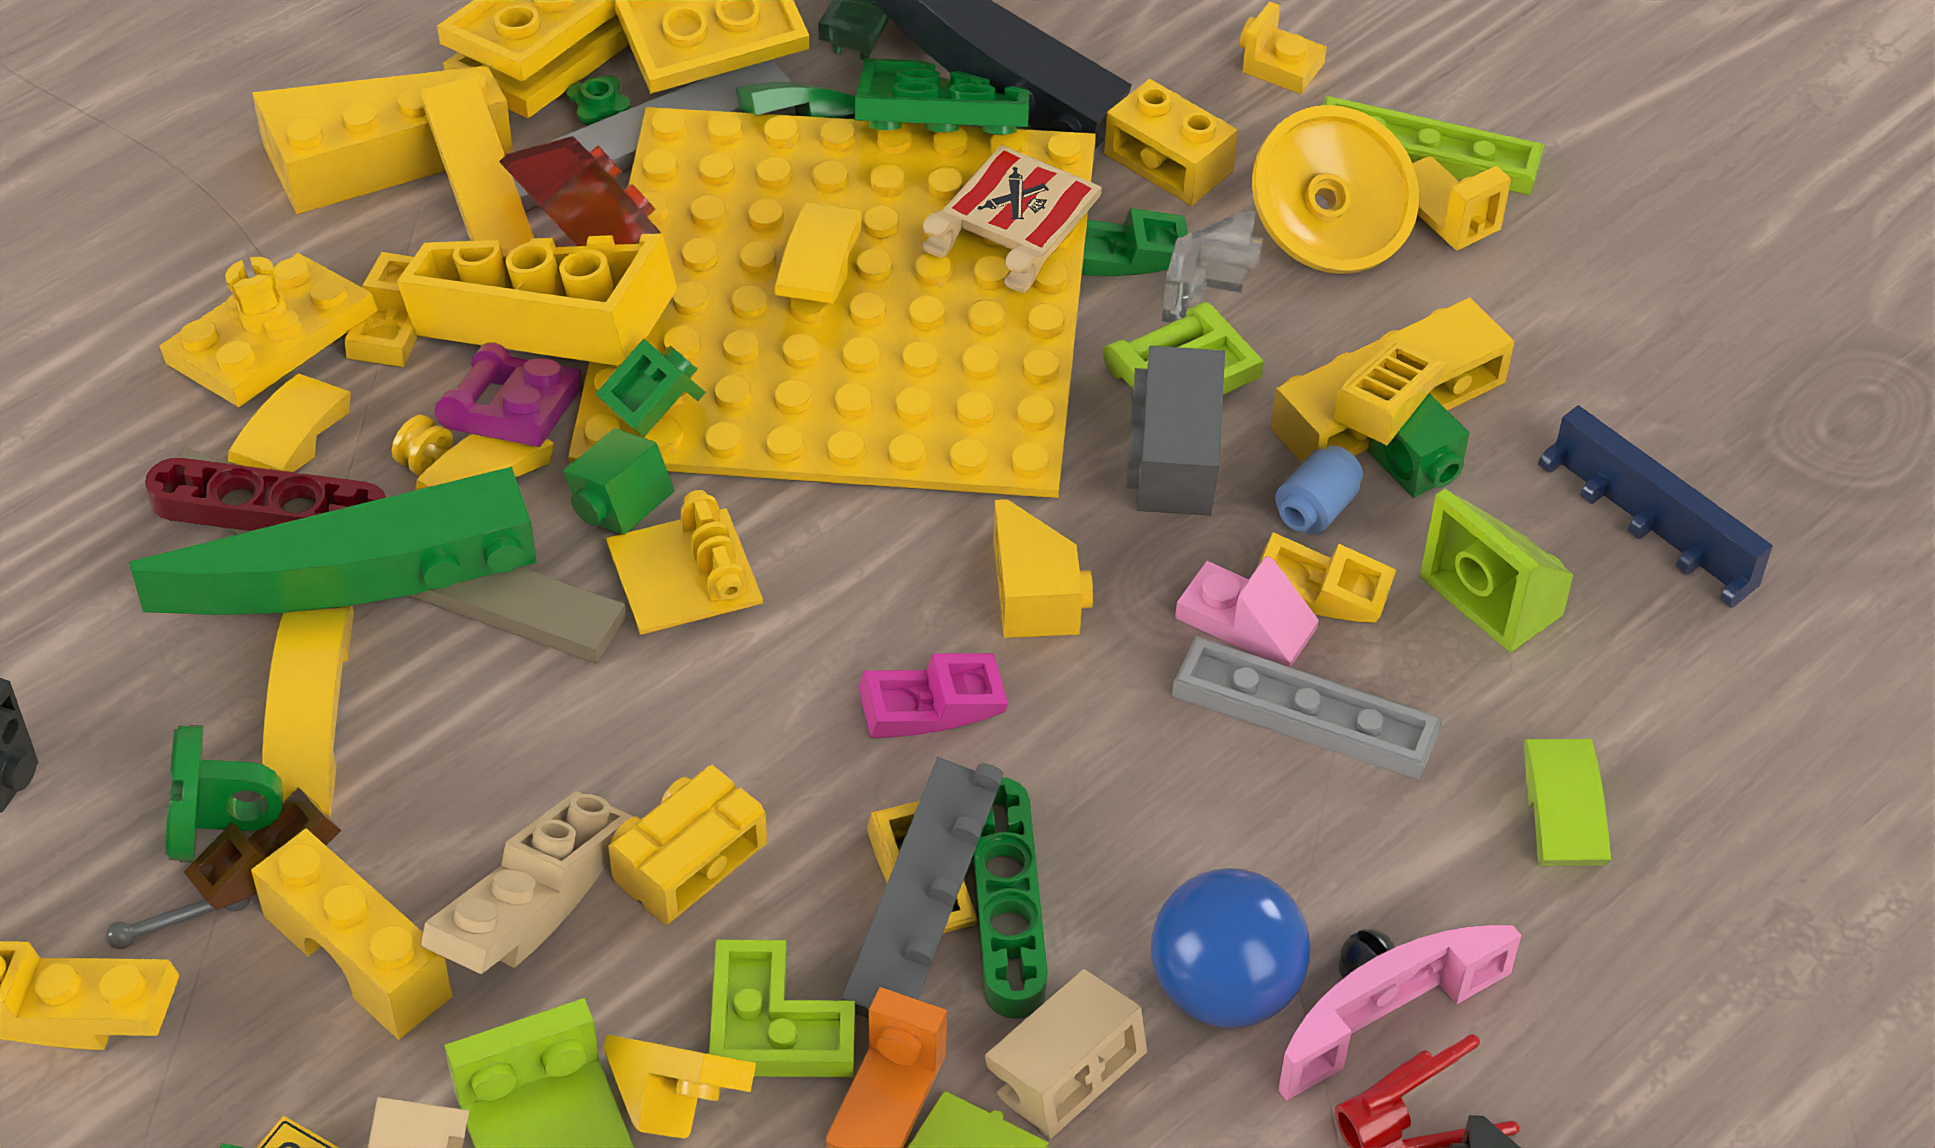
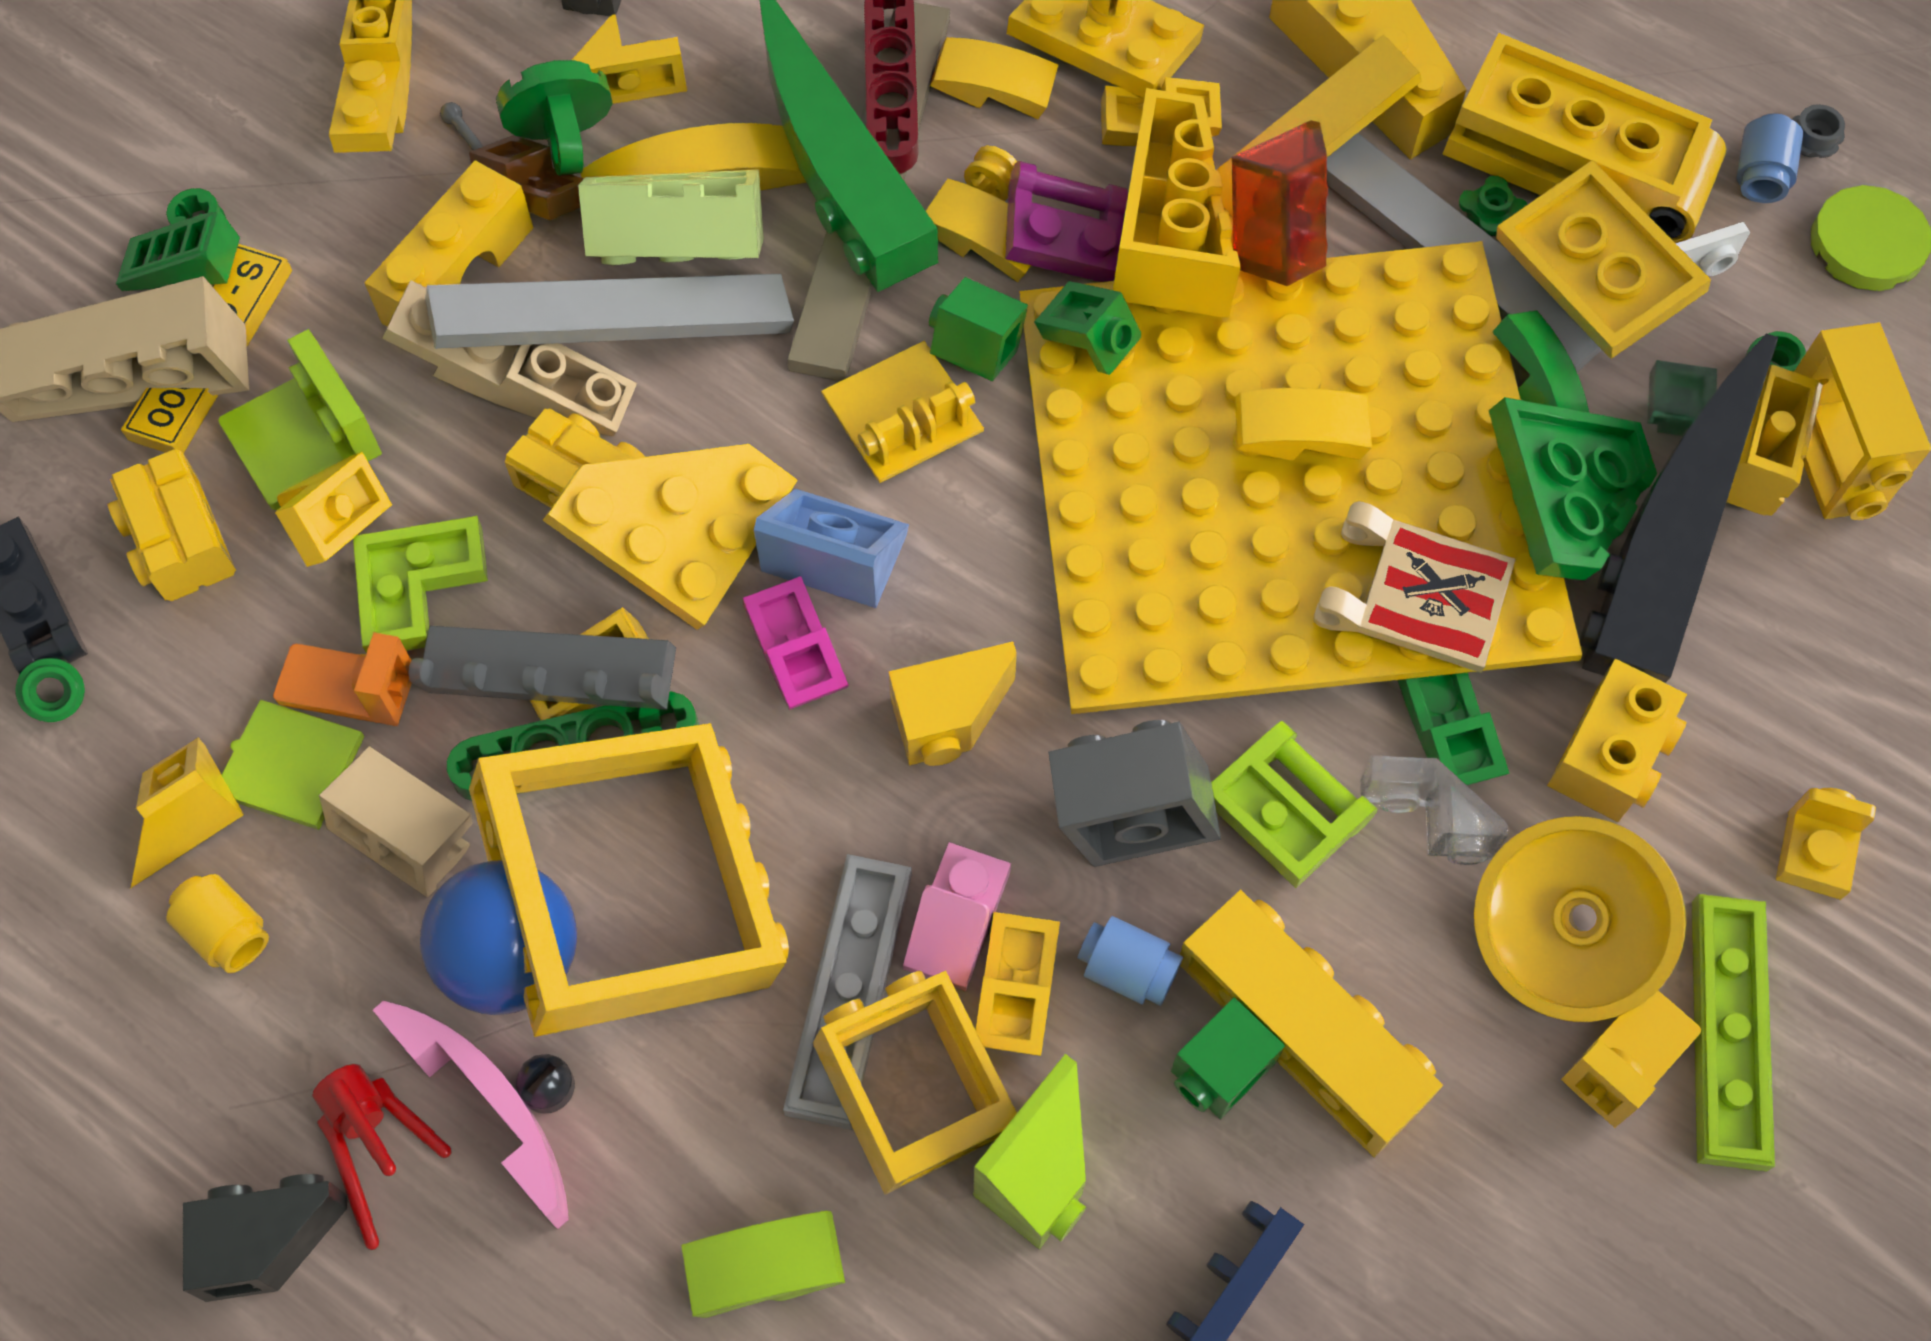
camera: 80 degrees right, 15 degrees up
yellow slope [1333,338,1448,445] -> none
none -> light grey tile [425,274,794,349]
none -> yellow window [469,723,789,1037]
none -> yellow plate [542,444,798,630]
none -> yellow slope [572,14,687,104]
none -> yellowish green wedge [578,169,764,265]
none -> medium blue slope [754,489,909,608]
none -> yellow window [812,970,1017,1195]

